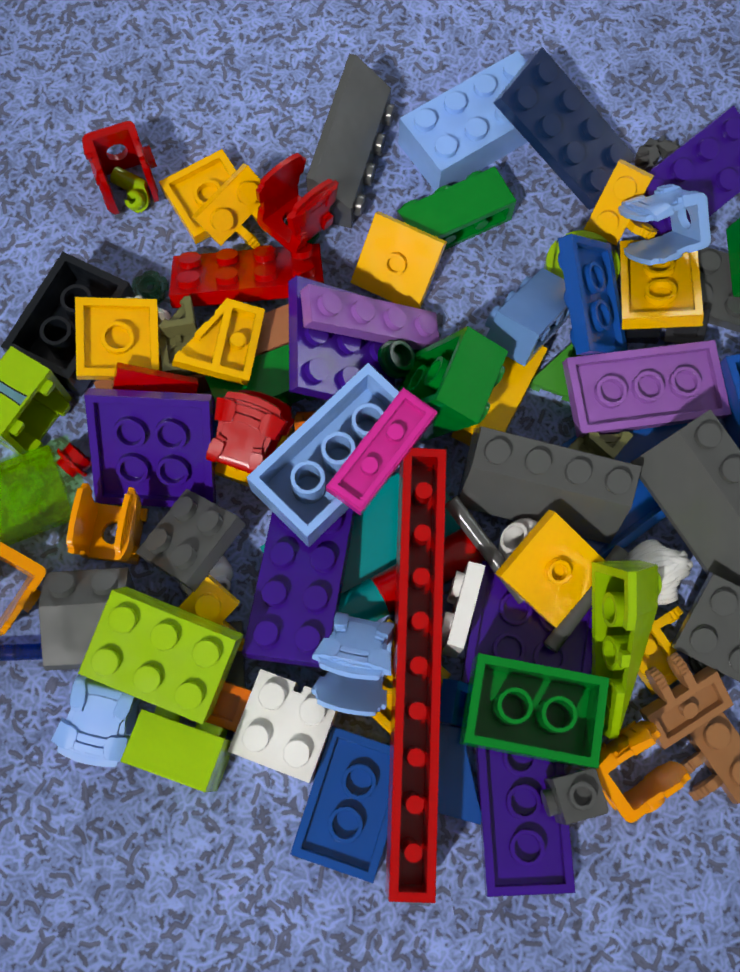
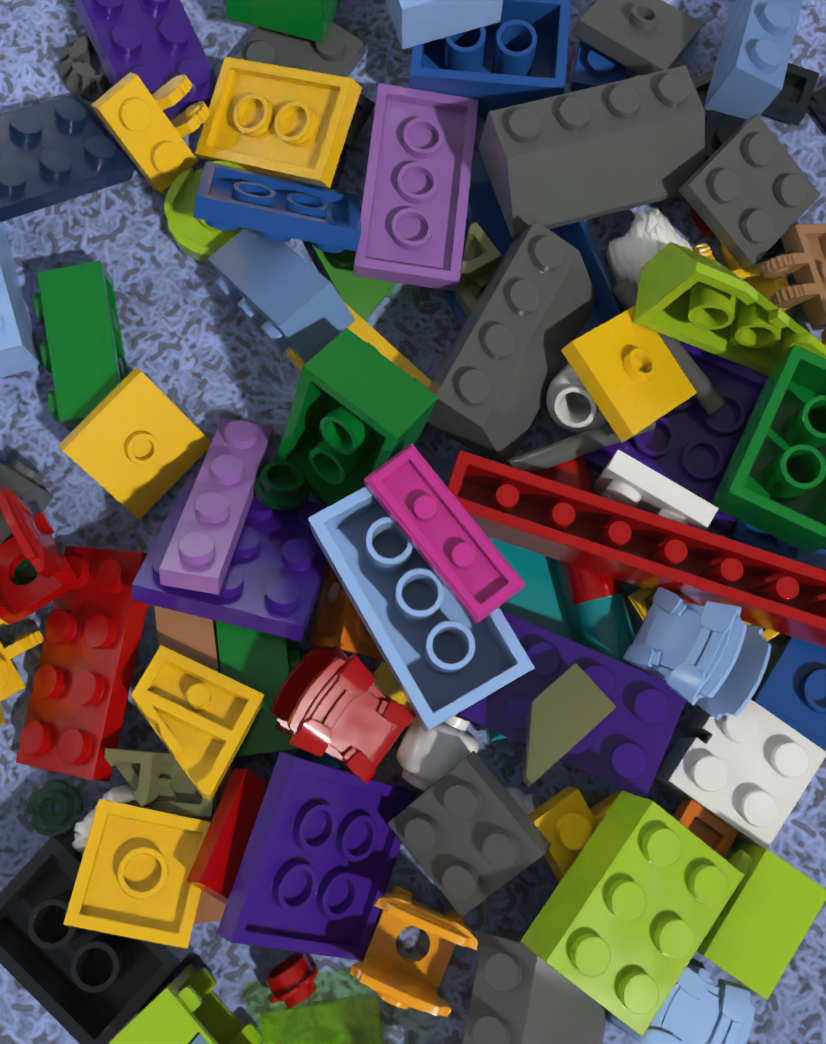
camera: 75 degrees left, 5 degrees up
light blue piece [618,184,711,266] -> none
none -> white head [396,714,479,791]
none -> olive slope [522,663,616,787]

